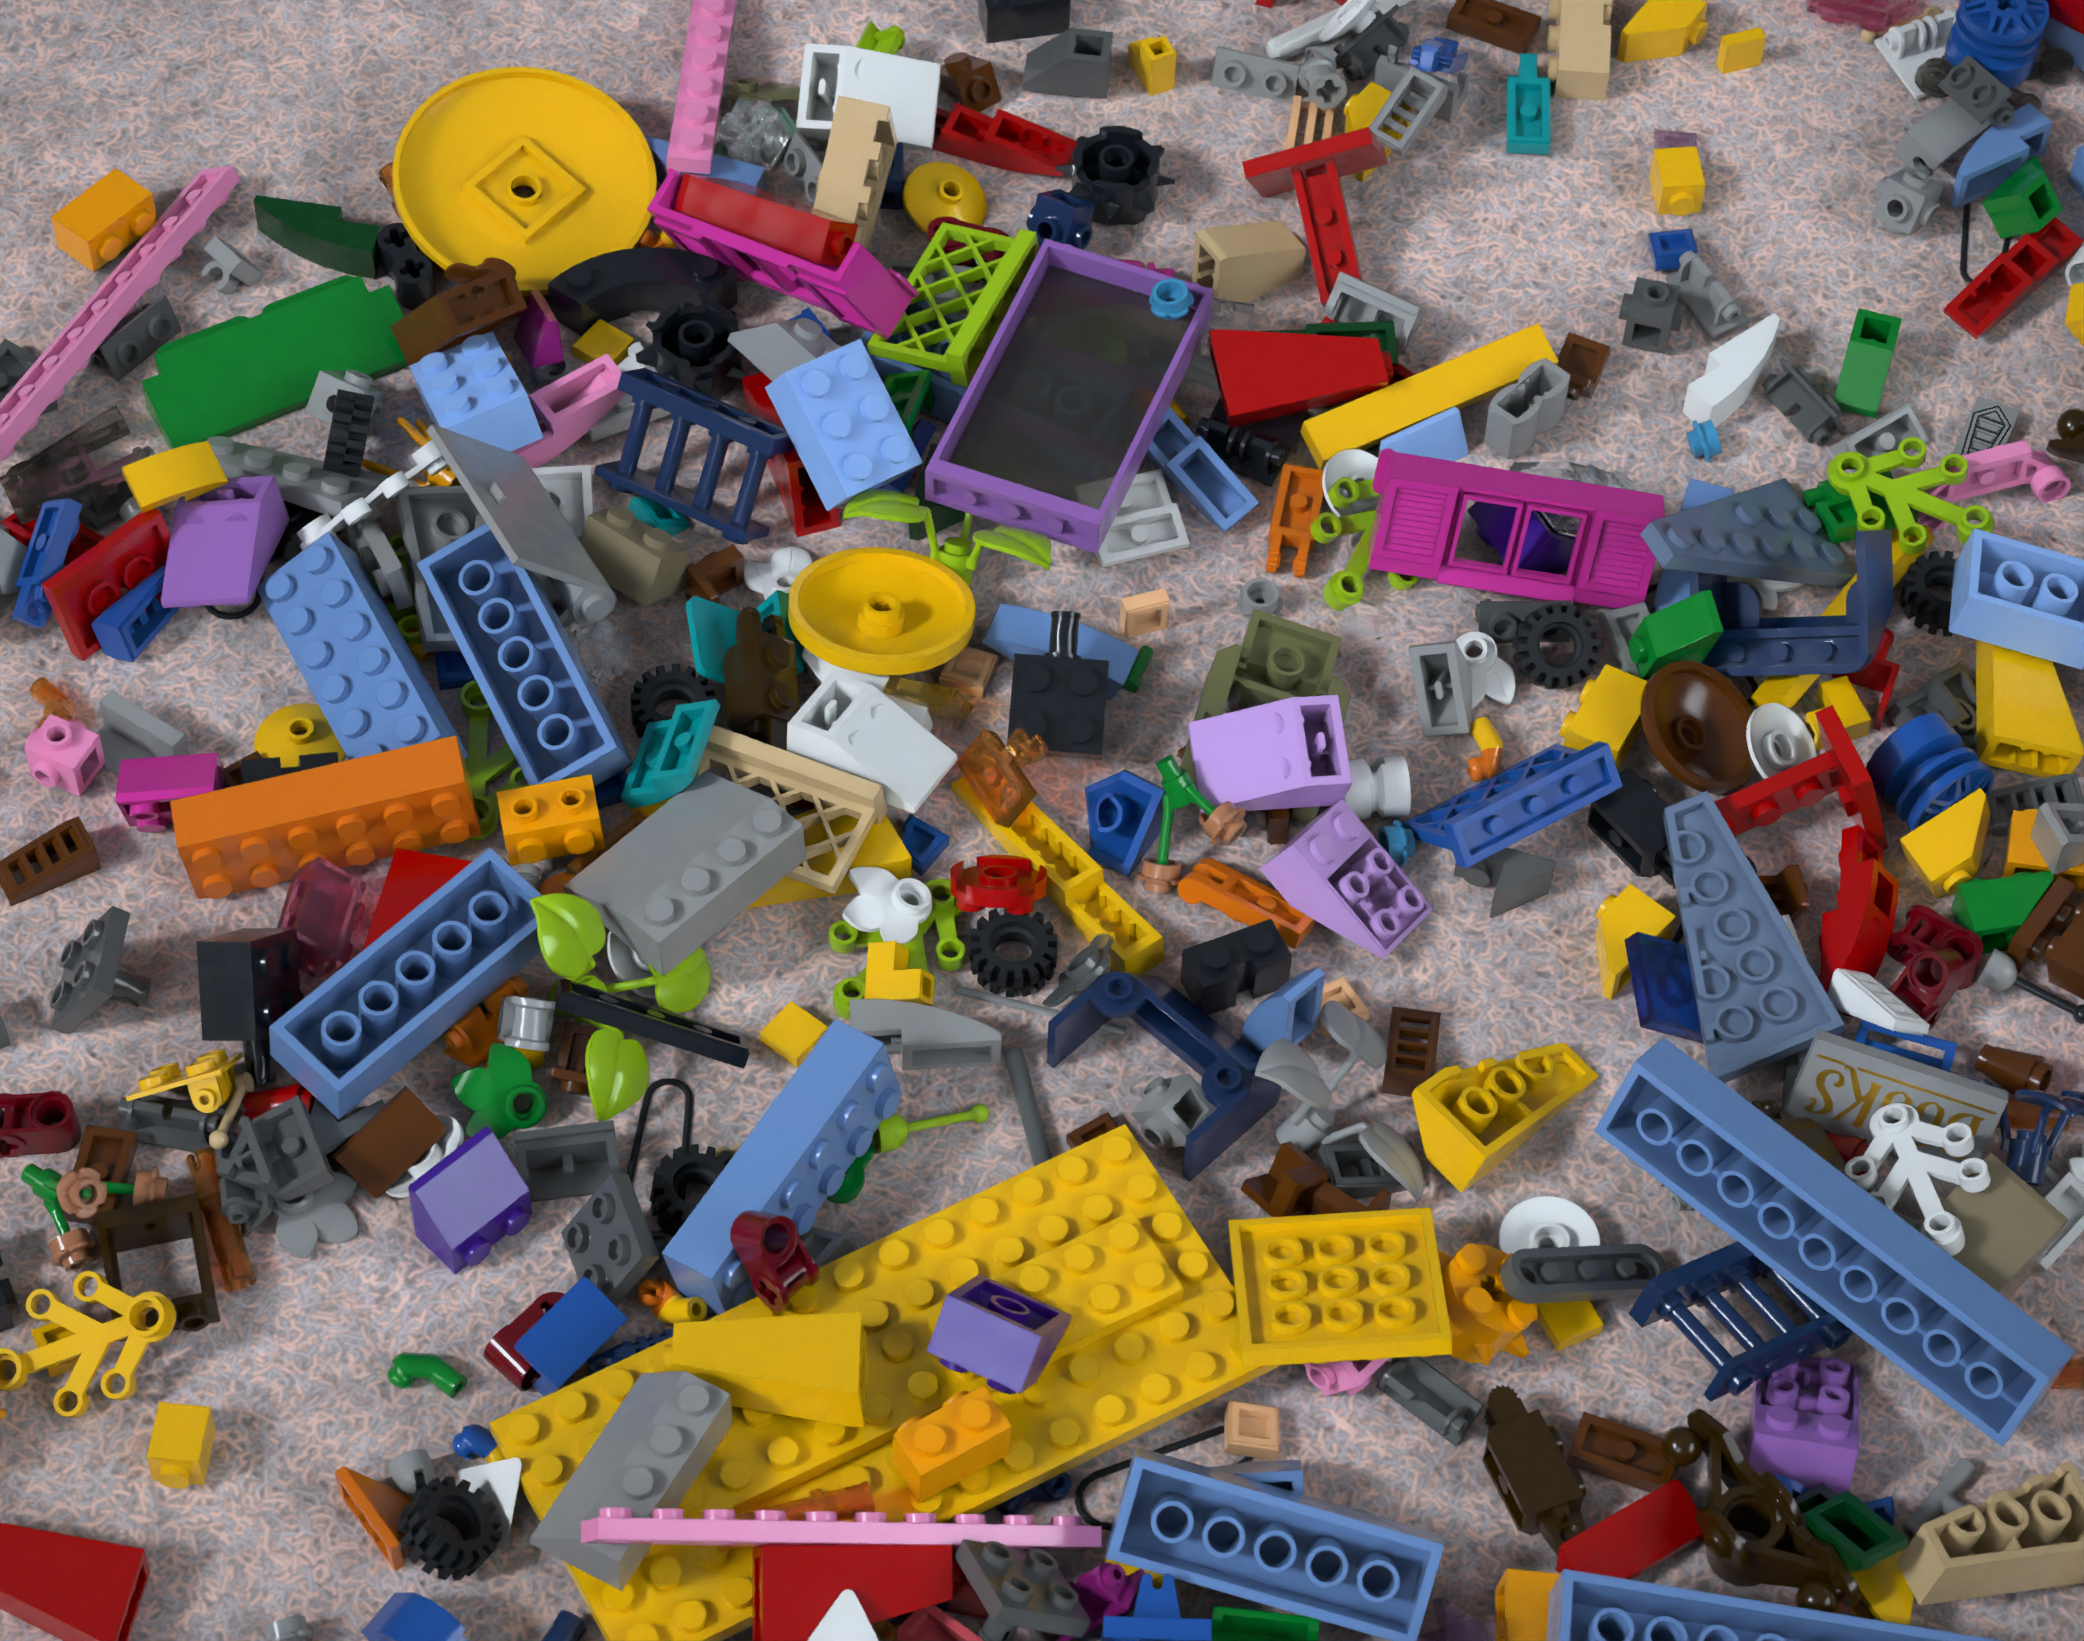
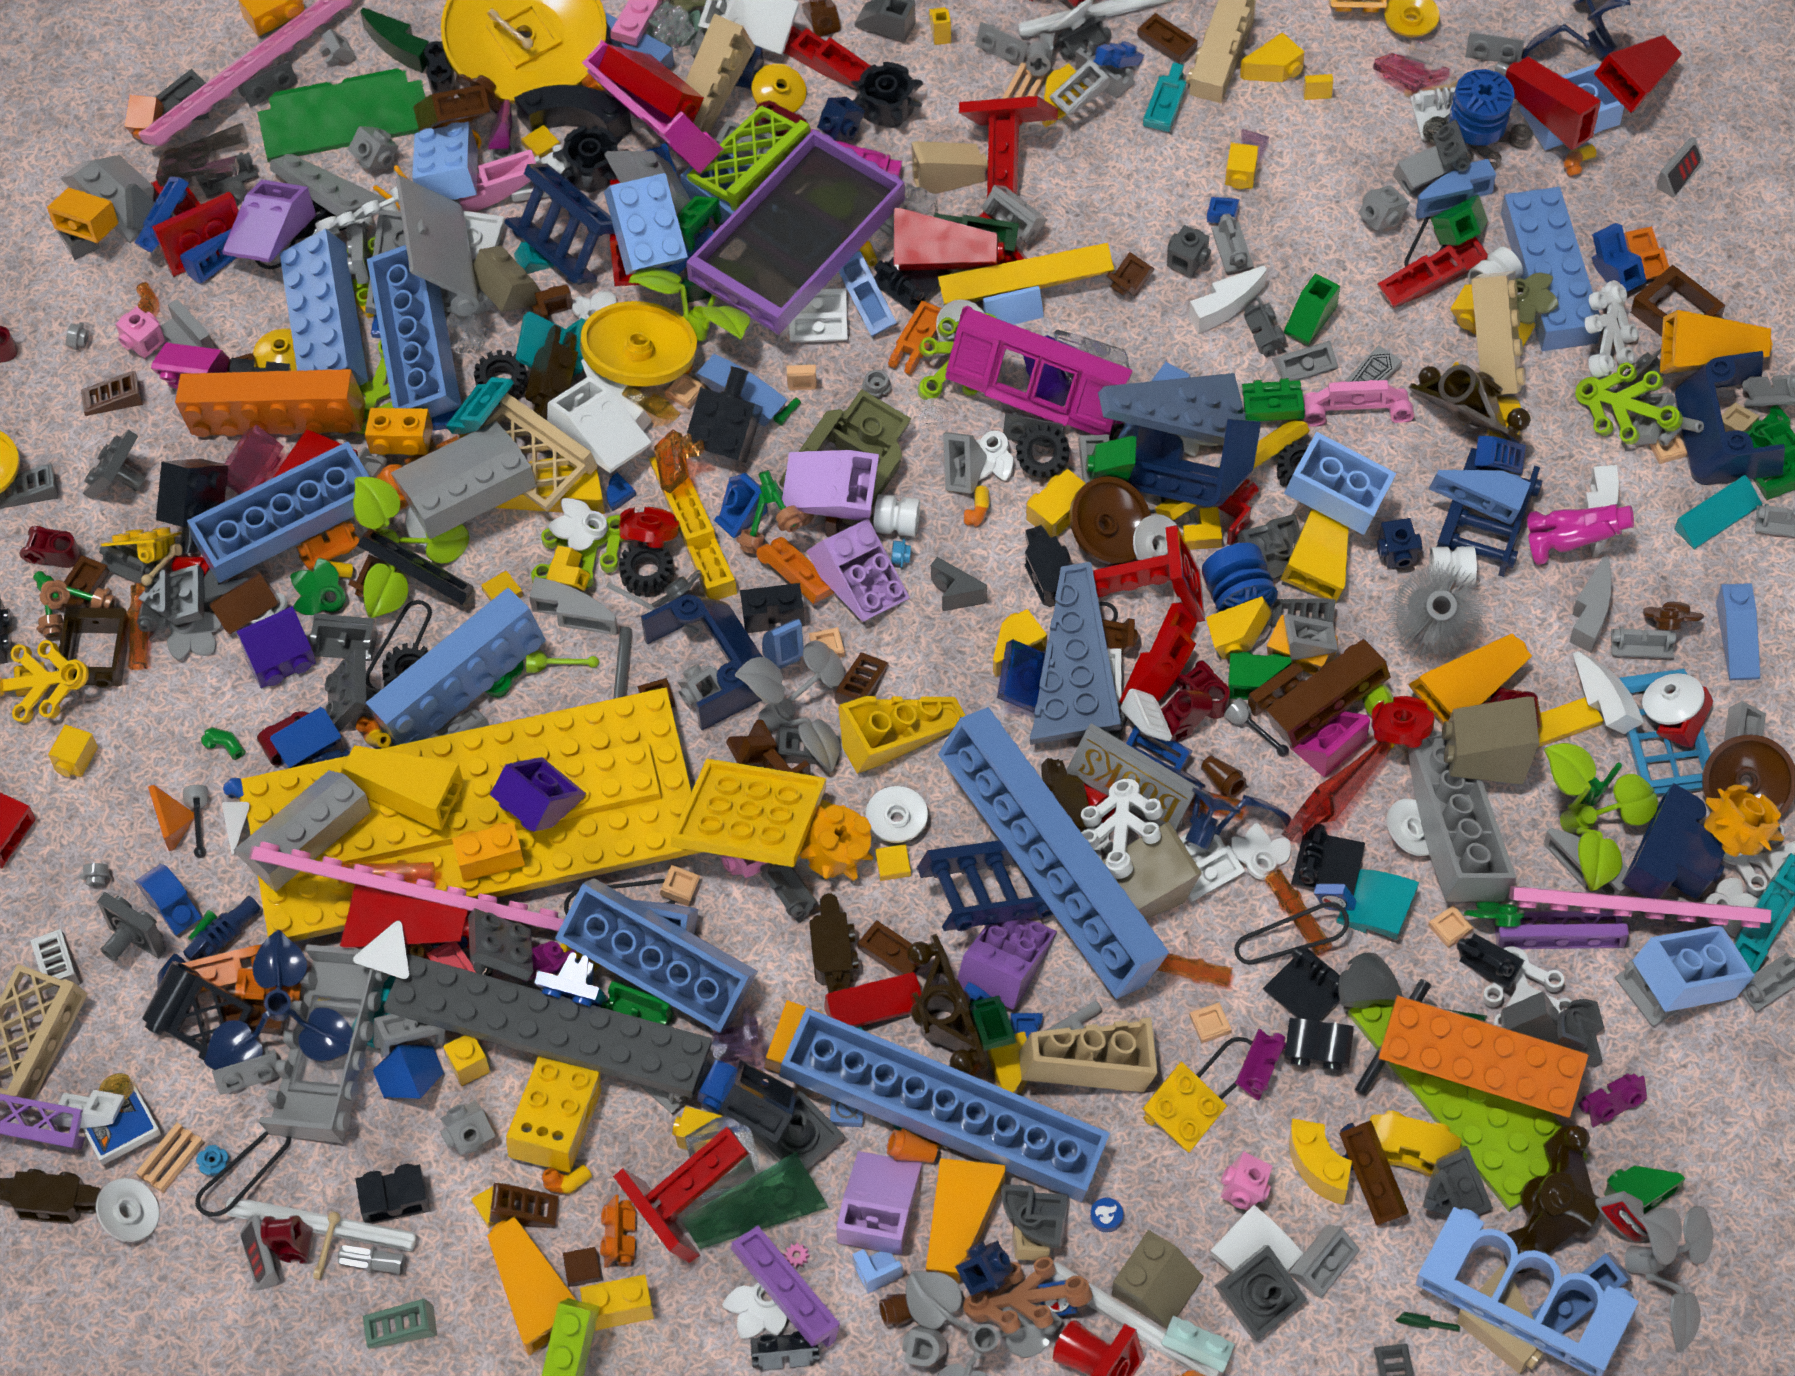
camera: 20 degrees right, 5 degrees up
yellow slope [122,441,228,513] -> none
black tyre [323,389,374,477] -> none
black tyre [398,1476,502,1581] -> none
light grey piece [497,995,556,1051] -> none
dark red piece [730,1210,820,1312] -> none
dark blue arm [995,1472,1072,1516] -> none
dark azure plate [1149,278,1194,320] -> none
blue fence [1402,741,1623,868] -> none
light grey brick [1484,358,1571,459] -> none
dark grey plate [1500,1244,1668,1304] -> none
dark azure plate [1686,420,1722,463] -> none
lime plant [1827,437,1994,555] -> none
none -> tan hinge [487,9,533,49]

